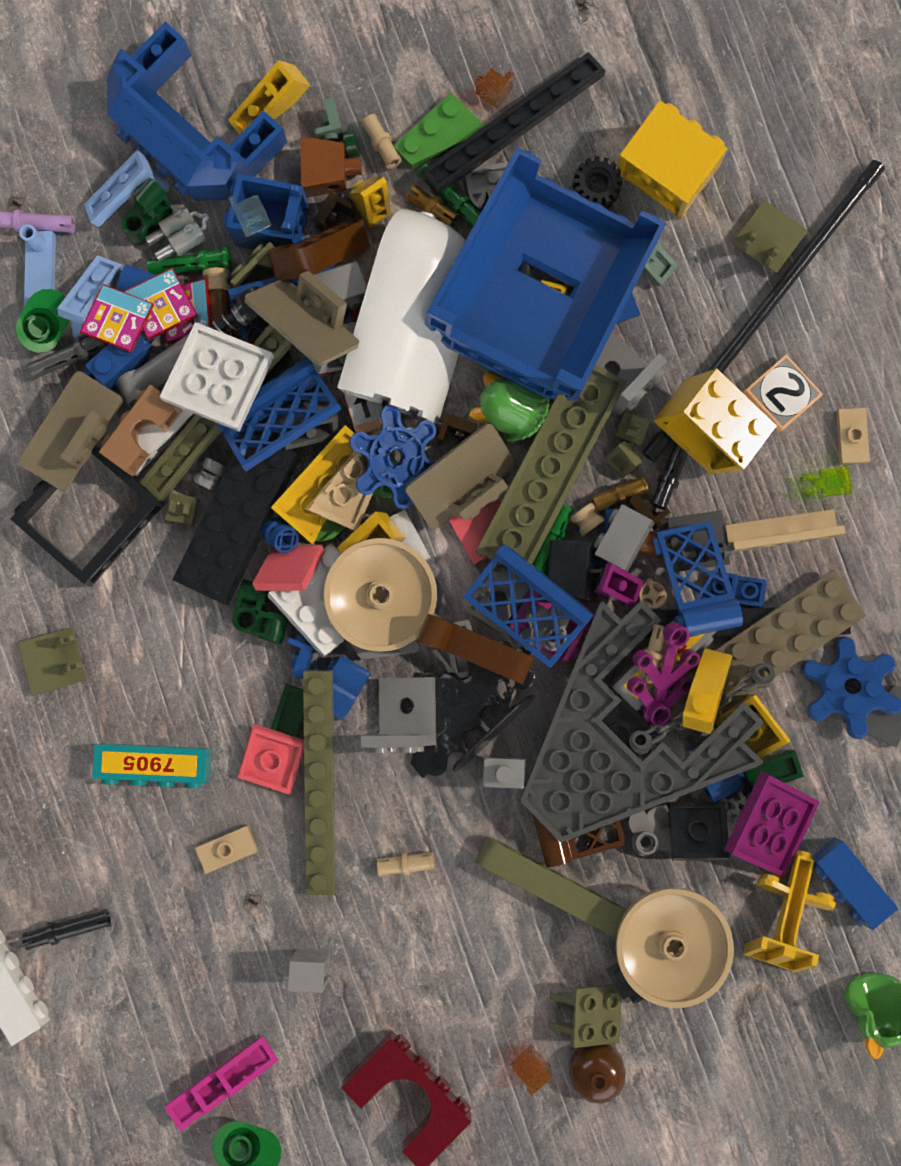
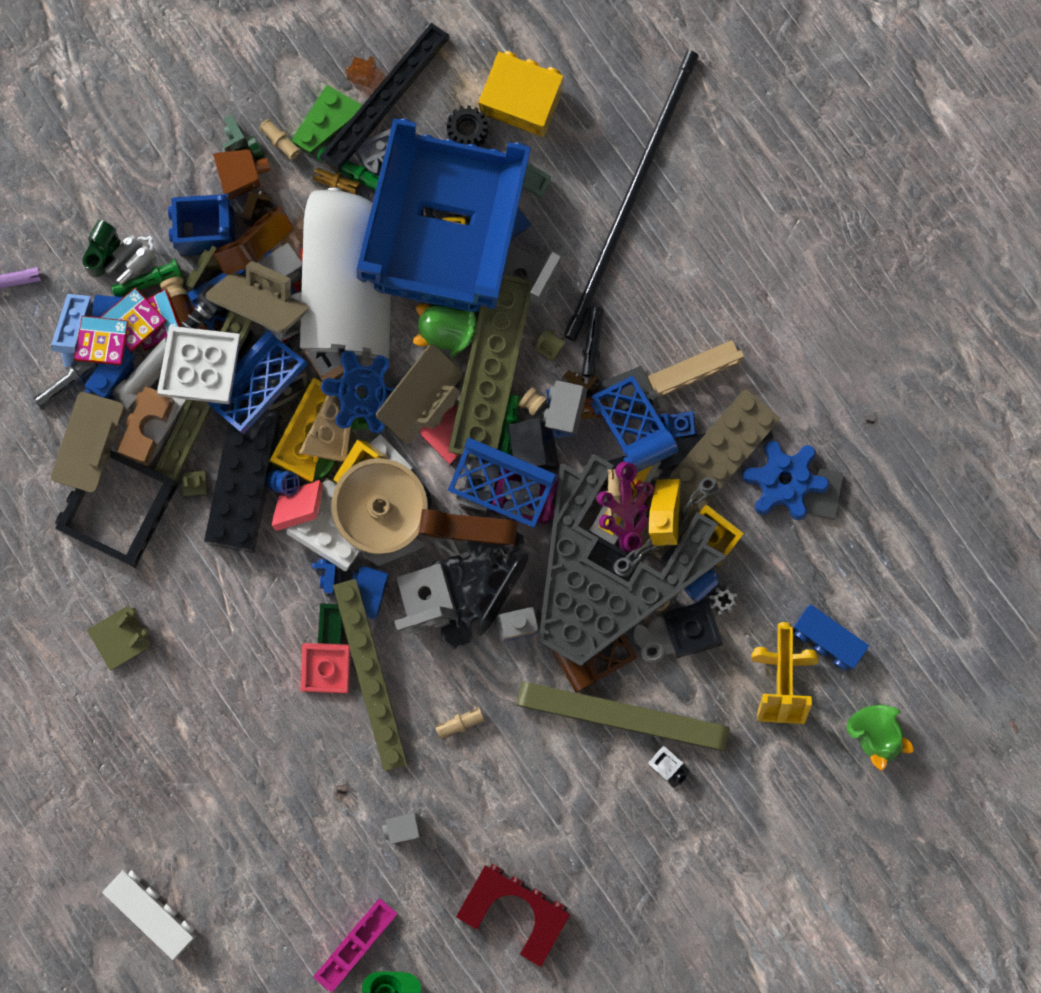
camera: 20 degrees left, 5 degrees down
green piece [15,289,70,353] -> none
light blue piece [19,224,56,307] -> none
black pin [22,909,111,951] -> none
light blue piece [84,150,169,227] -> none
brick [92,743,212,788] -> none
blue wedge [107,22,288,201] -> none
light grey wheel [193,457,227,493] -> none
tan plate [195,825,259,874] -> none
yellow slope [228,60,311,135] -> none
clear light blue panel [228,195,272,237] -> none
dark green piece [232,579,288,644] -> none
yellow slope [349,177,391,228] -> none
dark brown bracket [436,413,478,445] -> none
clear orange panel [510,1044,553,1096] -> none
olive plate [548,984,622,1048] -> none
reddish brown cylinder [569,1044,626,1104] -> none
pearl gold pin [591,475,649,512] -> none
magenta slope [593,563,644,607] -> none
olive tile [615,411,651,447] -> none
tan dish [615,887,734,1008] -> none
tan wheel [637,581,667,610] -> none
yellow container [653,369,776,475] -> none
magenta plate [724,772,820,878] -> none
olive plate [732,200,808,275] -> none
slope [743,354,823,432] -> none
dark green tile [743,749,804,793] -> none
clear neon green plate [800,466,853,498] -> none
tan plate [836,408,870,465] -> none

